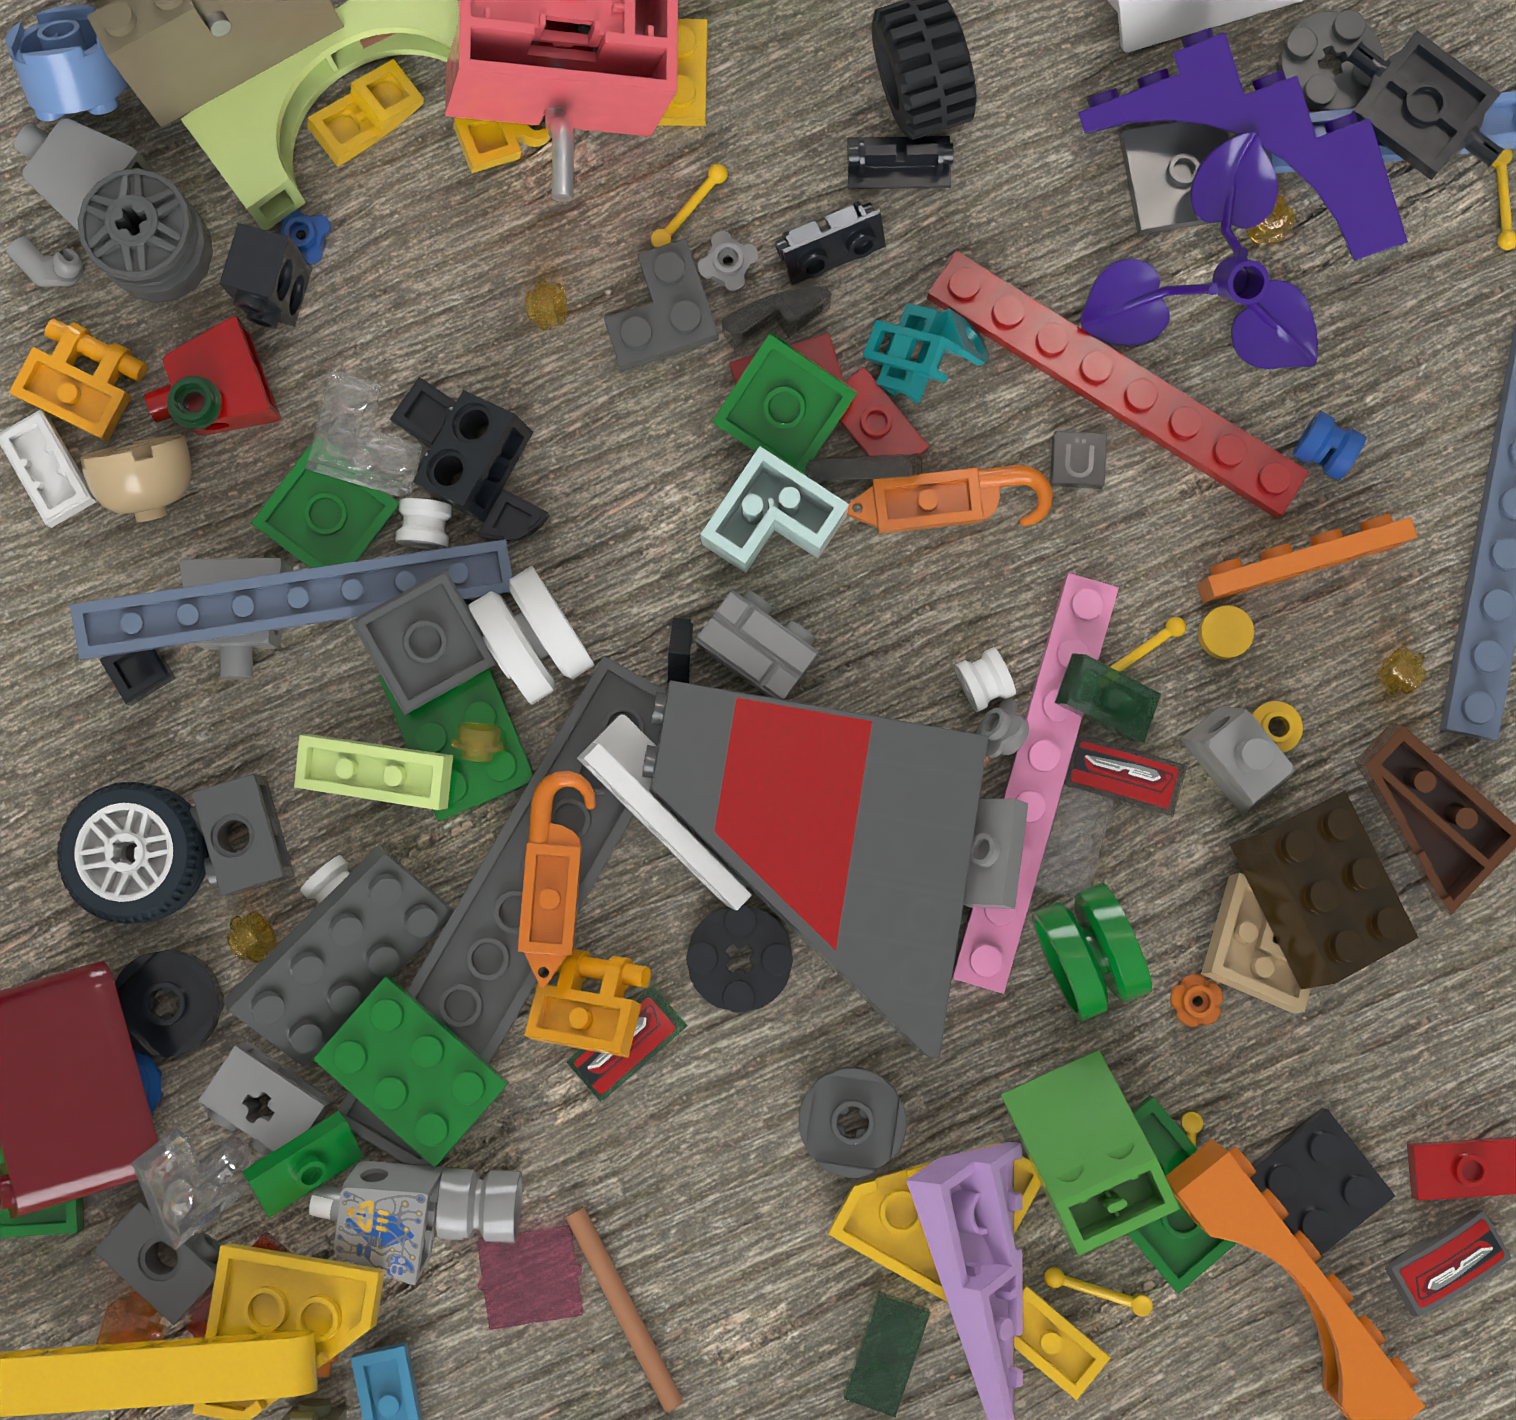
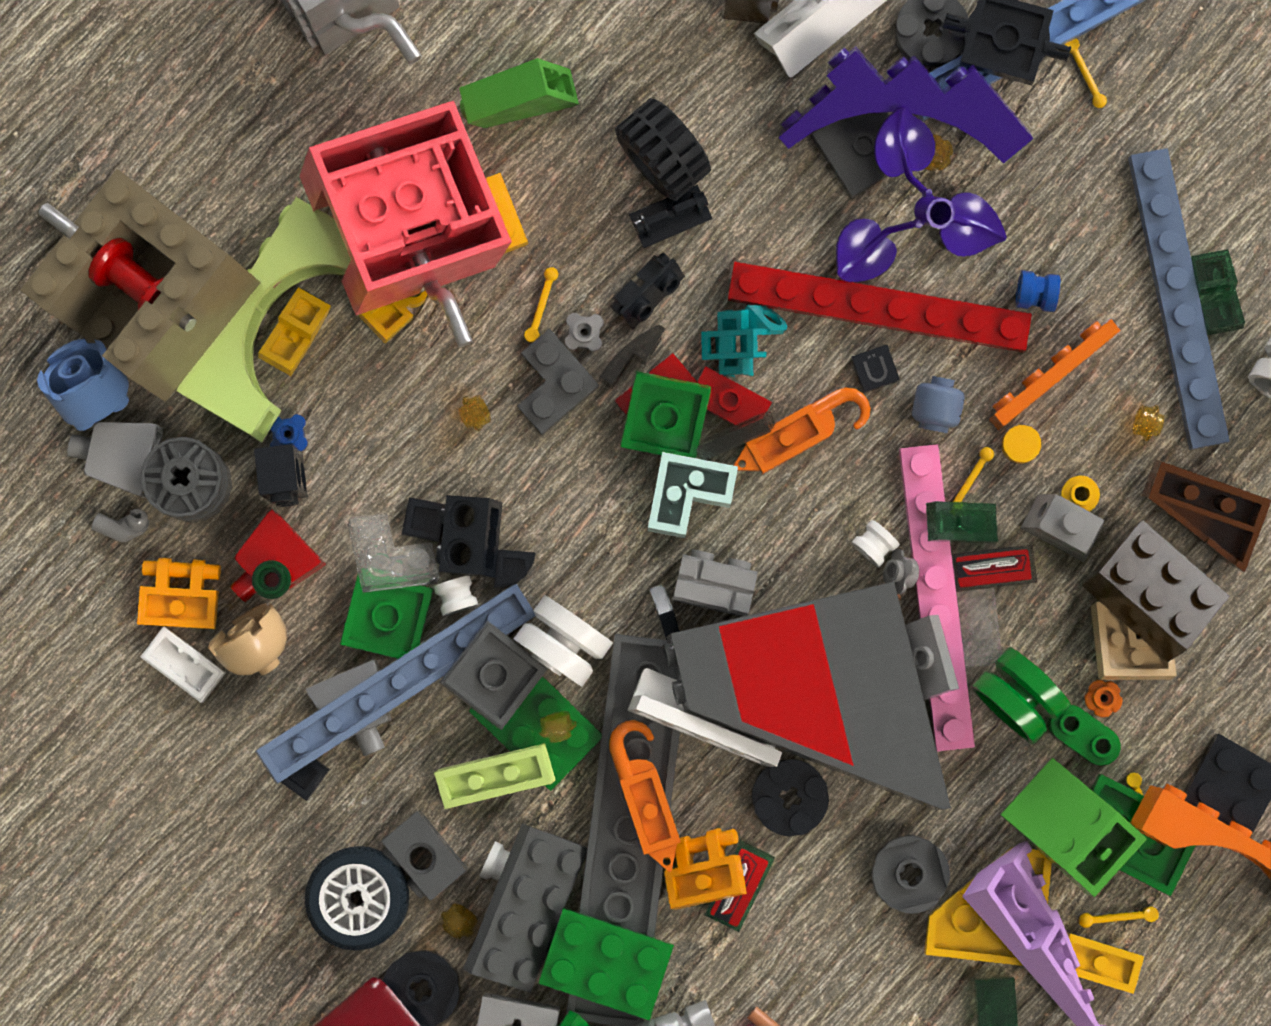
camera: 25 degrees left, 0 degrees up
none -> sand blue head [911,376,965,433]
none -> green plate [1048,705,1121,766]

